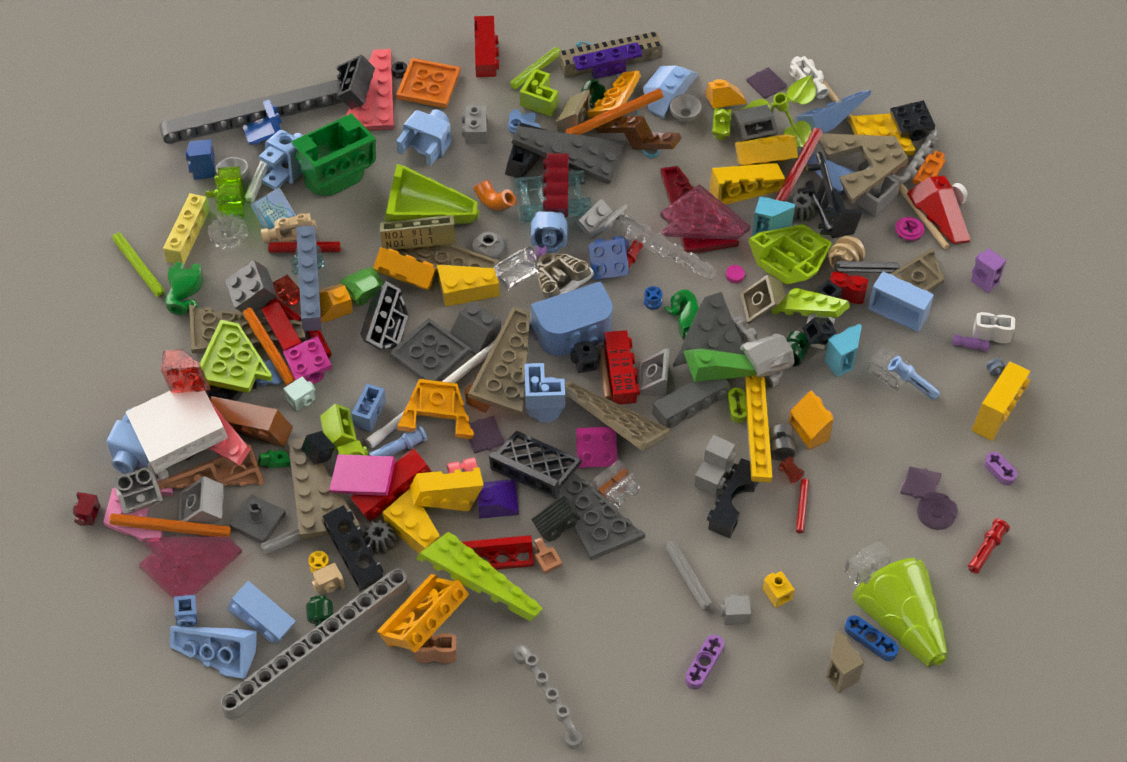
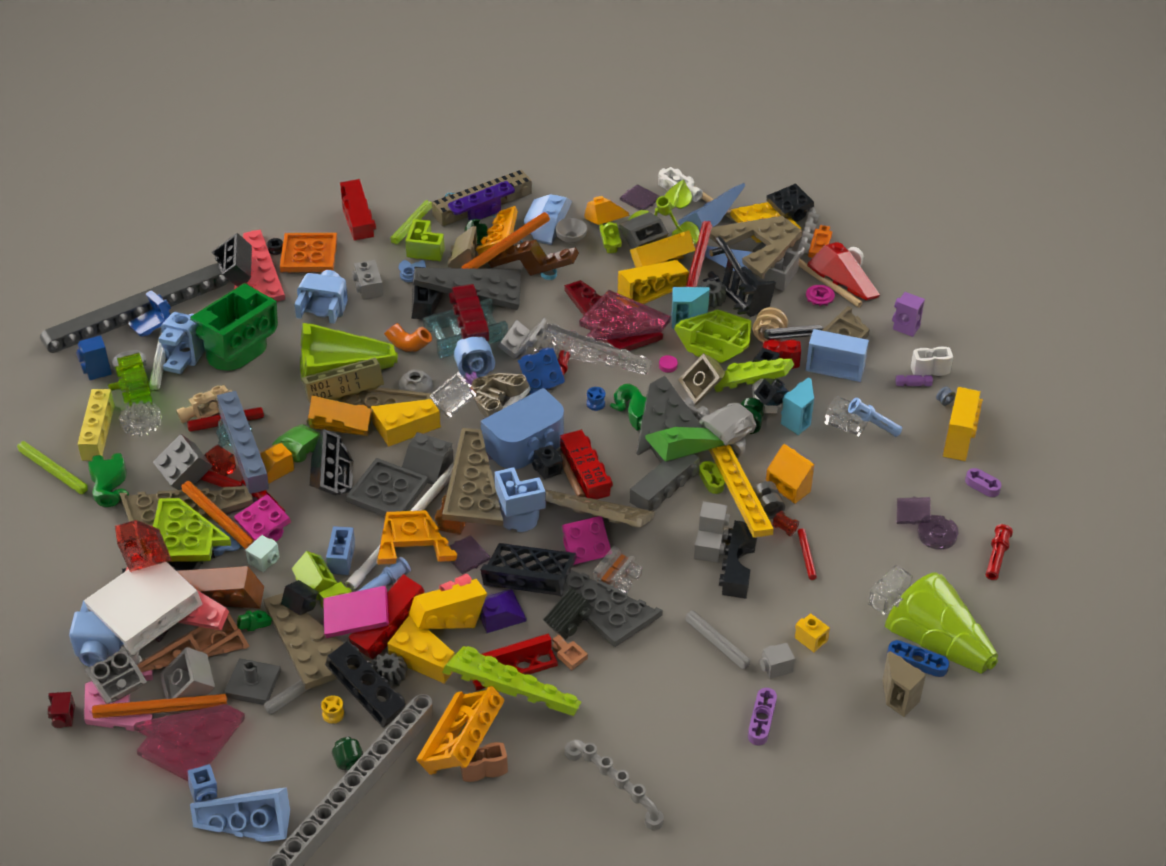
camera: 15 degrees left, 10 degrees down
light blue wedge [227,581,296,645] -> none
piece [250,187,297,229] -> none
red tile [261,302,301,351] -> none
tan brick [311,563,345,595] -> none
light grey slope [637,348,669,396] -> none

